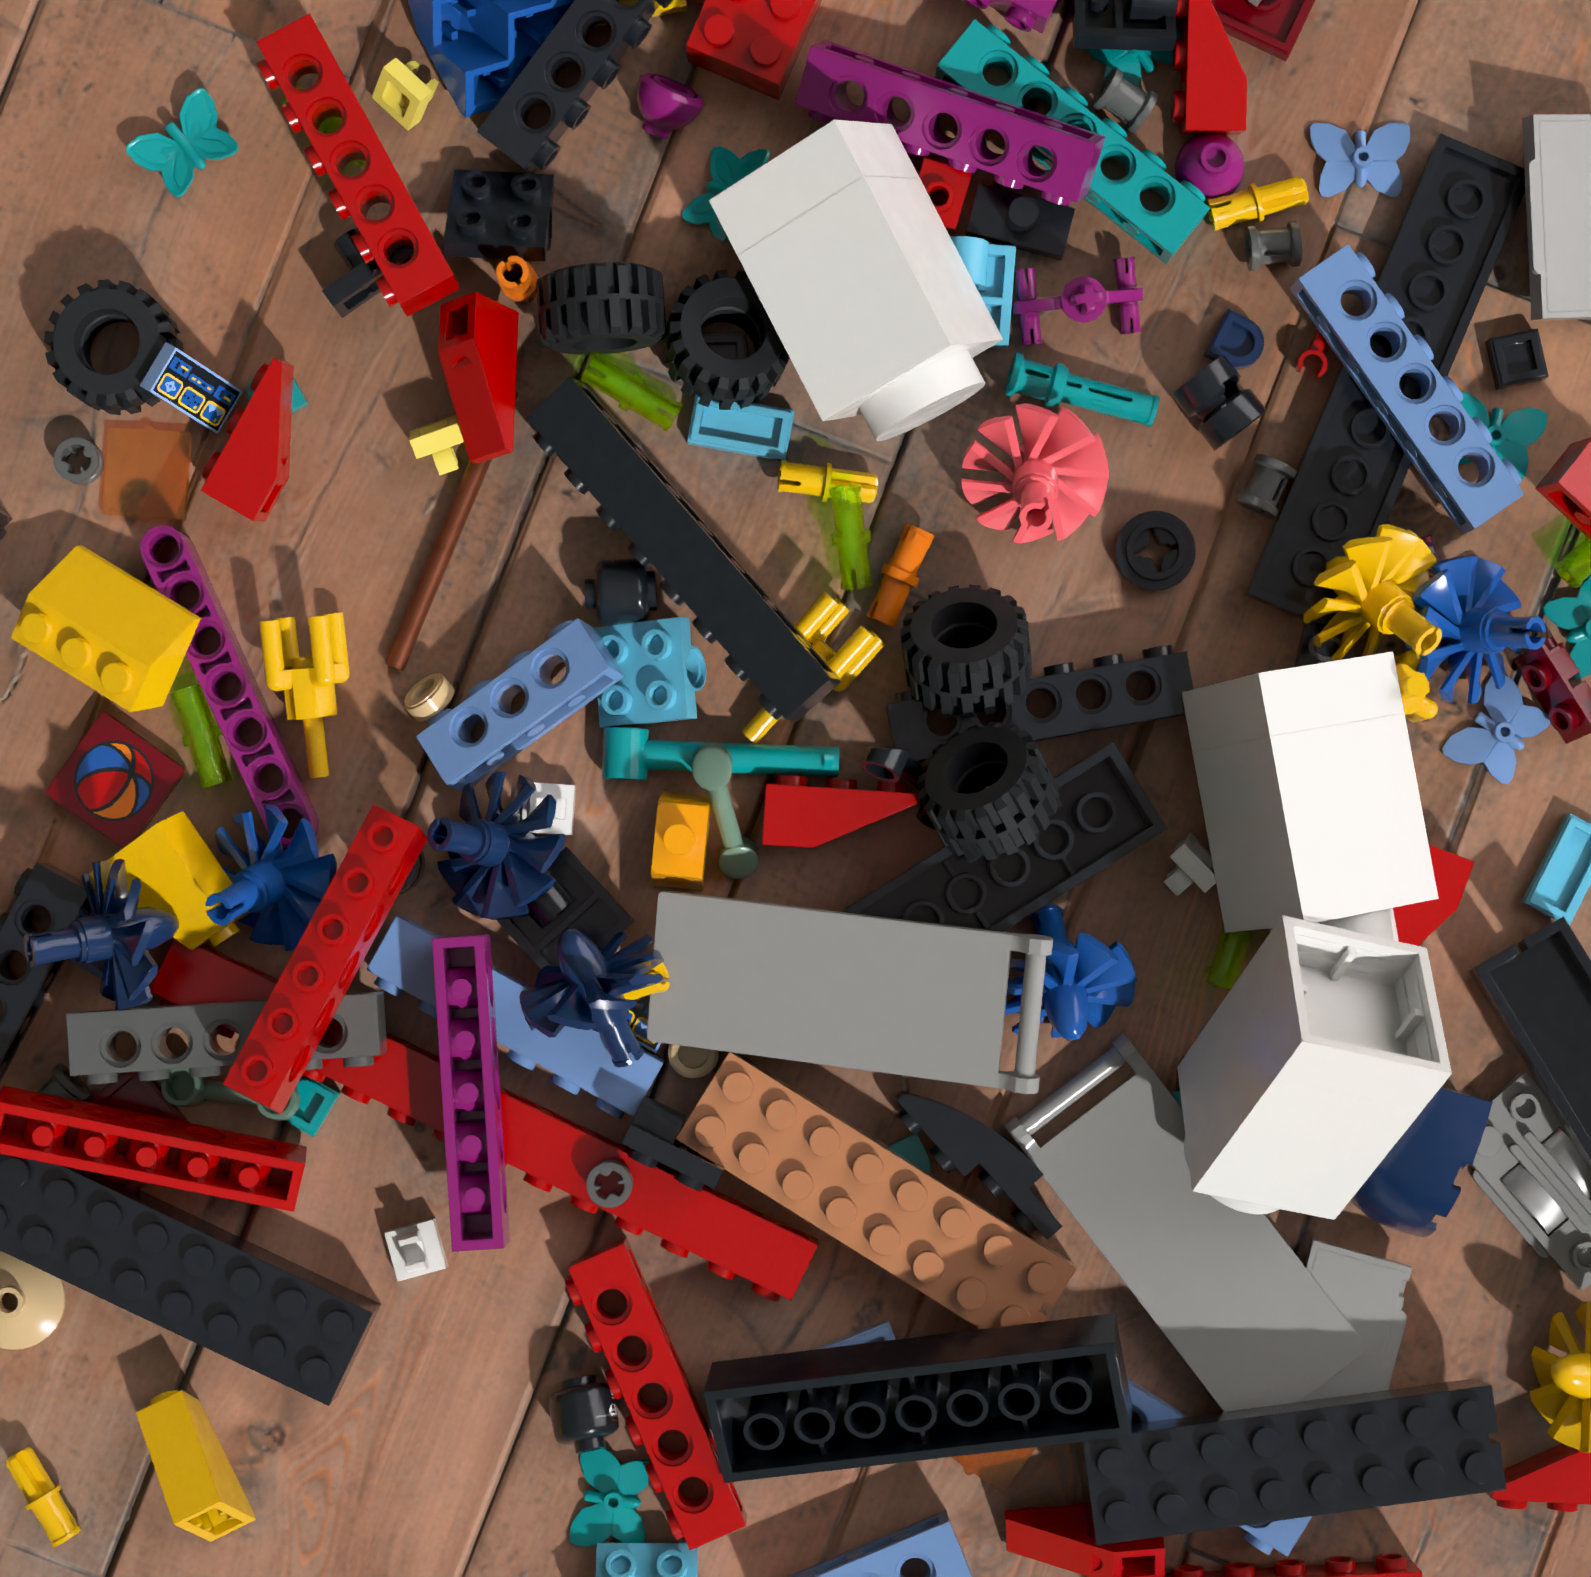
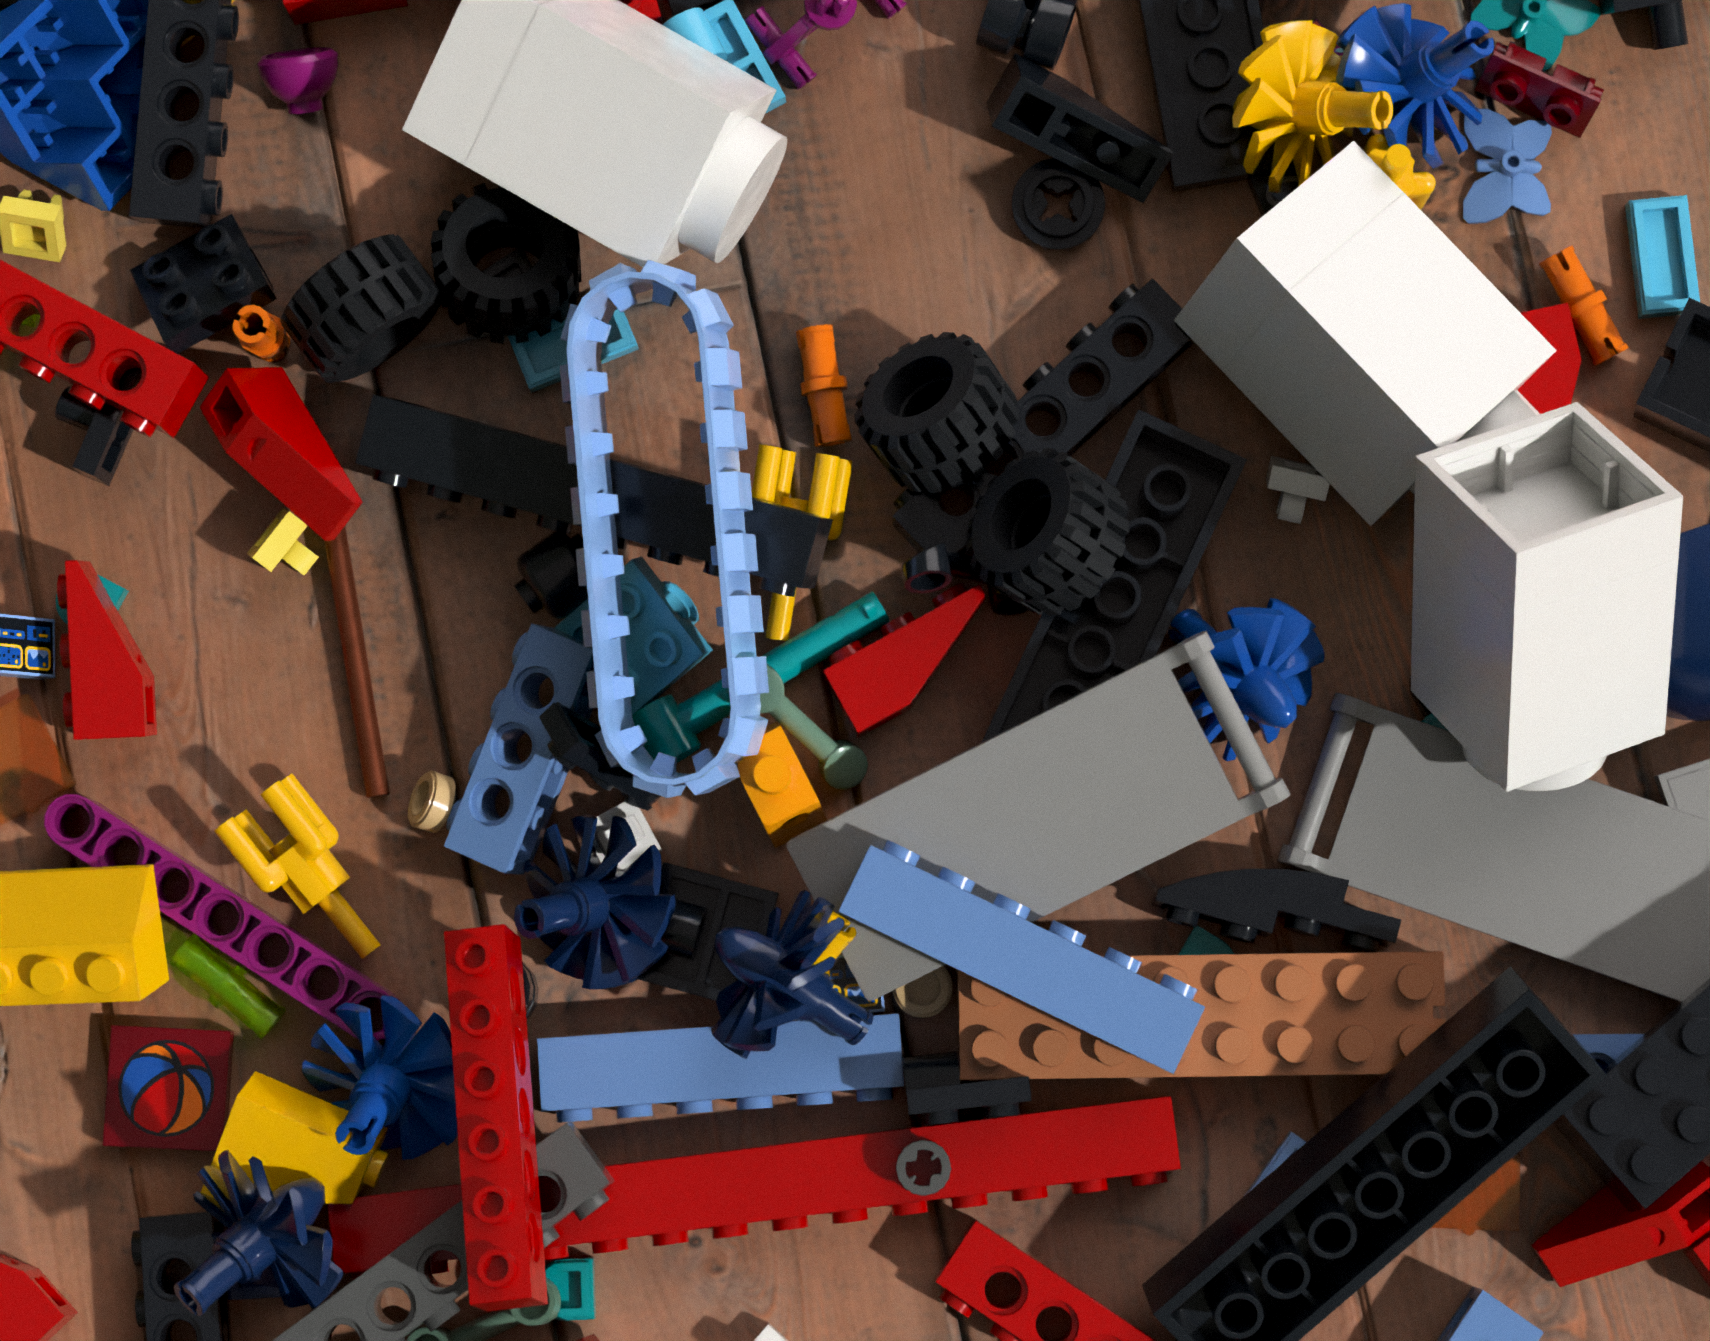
camera: 25 degrees left, 5 degrees down
magenta brick [432,934,510,1252] -> none
clear neon green pin [581,353,683,432] -> none
teal piece [682,146,770,242] -> none
yellow axle [777,459,878,503] -> none
clear neon green pin [829,484,873,590] -> none
coral piece [962,403,1109,543] -> none
teal pin [1004,351,1159,427] -> none
clear neon green pin [1204,924,1254,990] -> none
dark grey bush [1235,454,1297,519] -> none
none -> black hinge [539,702,661,811]
none -> light blue piece [560,260,769,798]
none -> medium blue brick [838,840,1205,1074]
none -> black slope [986,53,1173,203]
none -> orange pin [1539,245,1629,366]

